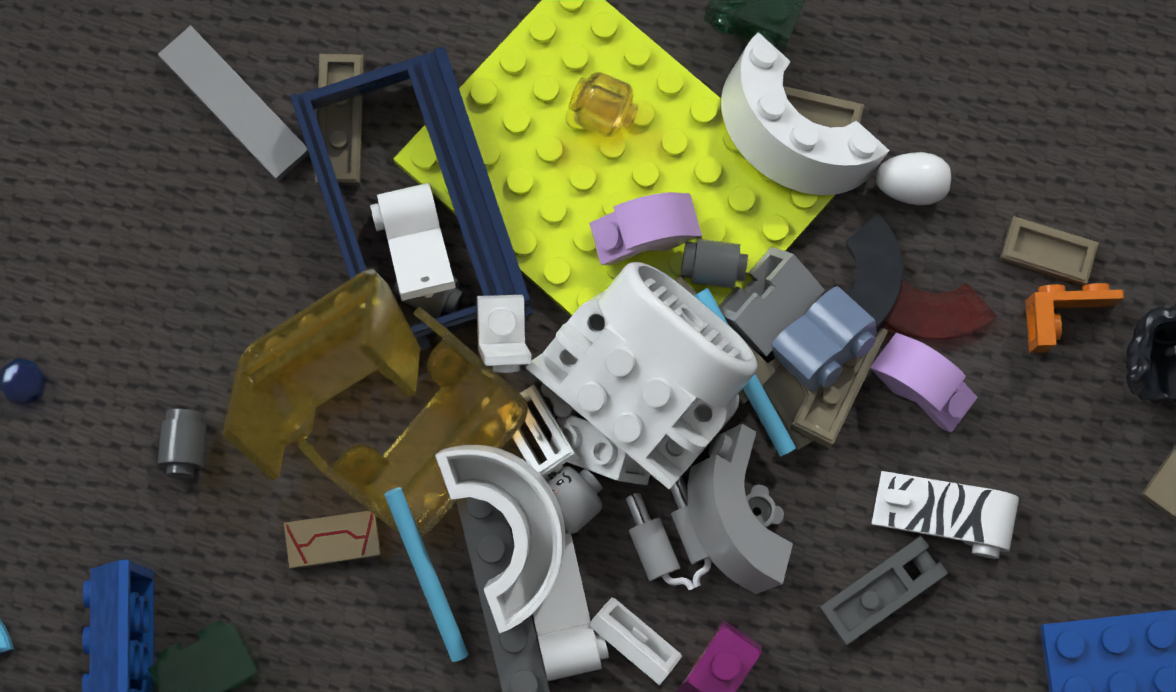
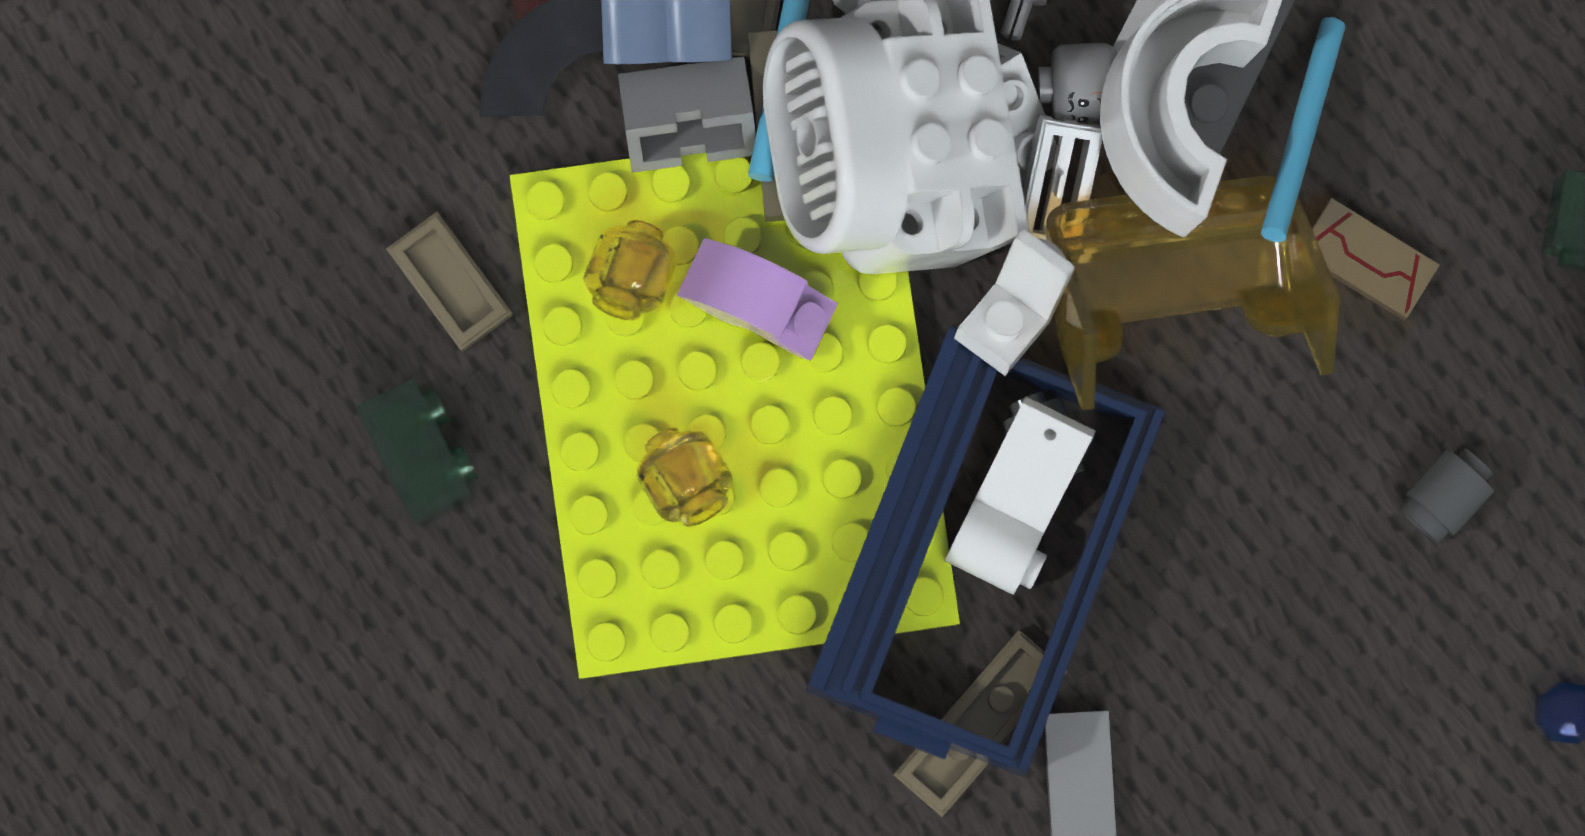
camera: 140 degrees left, 5 degrees up
clear yellow windscreen [222,269,420,481] -> none
dark grey brick [681,238,748,289] -> none
white brick [721,32,890,195] -> none
white animal [876,152,951,205] -> none
none -> clear yellow head [583,220,677,321]

